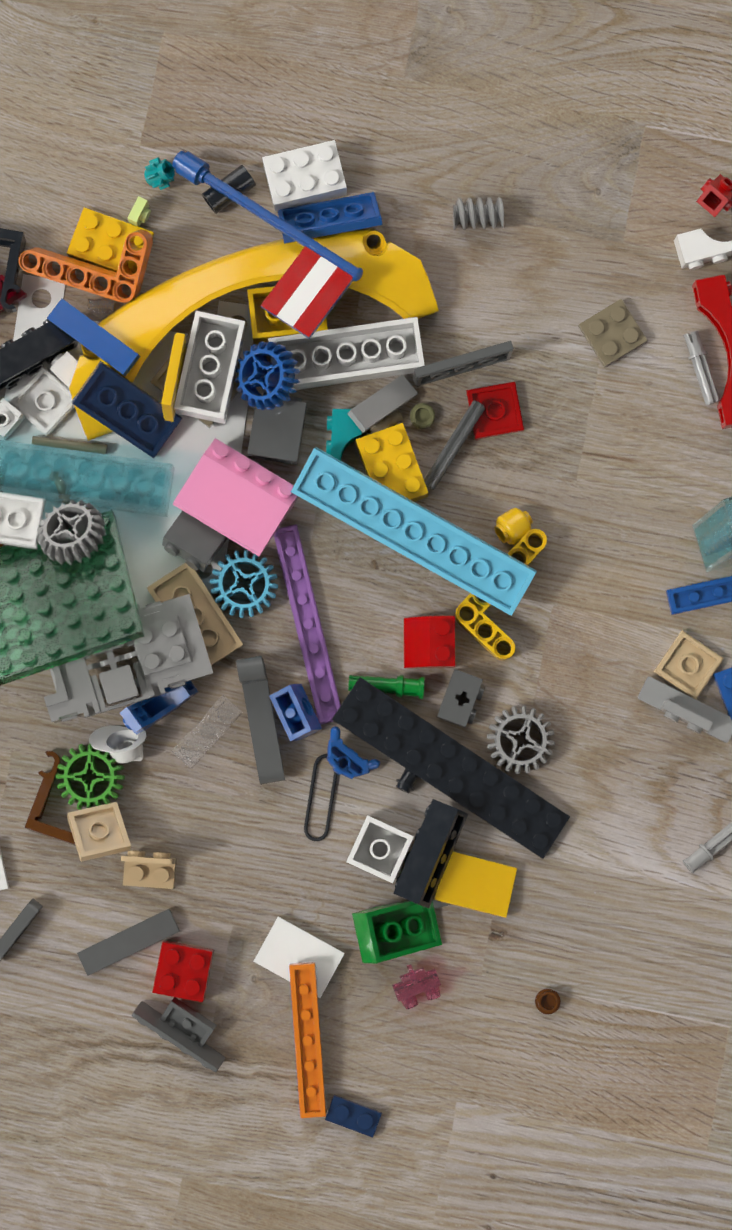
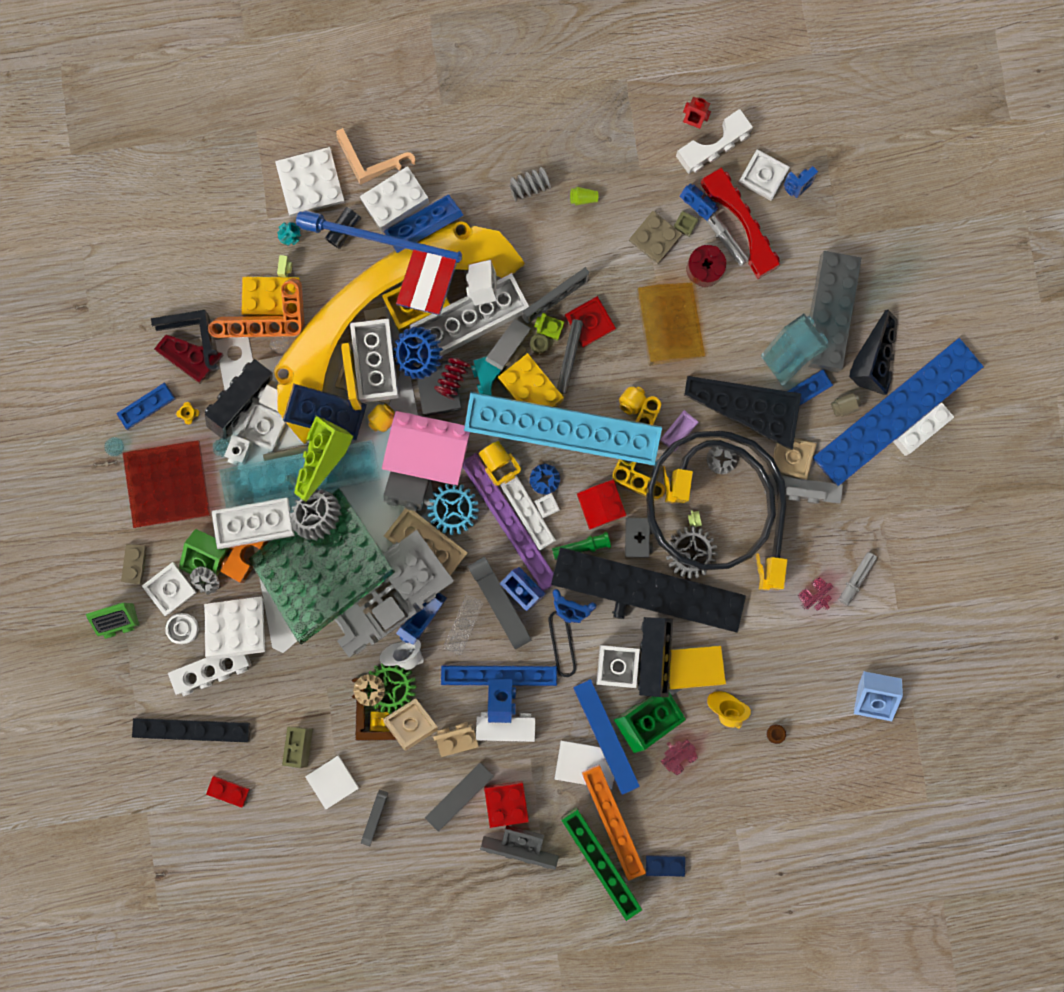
camera: 15 degrees left, 0 degrees up
blue tile [47,298,141,376] -> none
none -> white plate [275,147,345,217]
none -> lime wedge [294,416,353,502]
none -> light nougat hinge [336,128,415,185]
none -> tan gear [353,675,385,706]
none -> yellow head [367,404,395,432]
none -> yellow tile [370,711,391,732]
none -> dark red piece [434,357,472,400]
none -> blue tile [441,666,557,686]
none -> white brick [466,260,497,305]
none -> white brick [476,712,535,742]
none -> yellow piece [478,440,521,486]
none -> blue brick [488,679,516,723]
none -> white tile [500,475,556,551]
none -> blue gear [530,464,560,494]
none -> lime bracket [534,313,564,341]
none -> white tile [534,493,560,518]
none -> green brick [561,807,642,921]
none -> lime cone [570,187,598,206]
none -> blue tile [573,679,640,795]
none -> clear yellow slope [636,283,705,366]
none -> black piece [646,431,787,591]
none -> lavender tile [660,410,699,452]
none -> olive tile [673,211,699,237]
none -> blue hinge [679,183,718,221]
none -> black wing [684,376,801,450]
none -> dark red brick [686,245,727,287]
none -> yellowish green plate [688,510,702,529]
none -> light grey gear [707,447,737,474]
none -> yellow piece [707,691,751,729]
none -> clear pink hips [797,577,834,611]
none -> light blue slope [854,671,903,721]

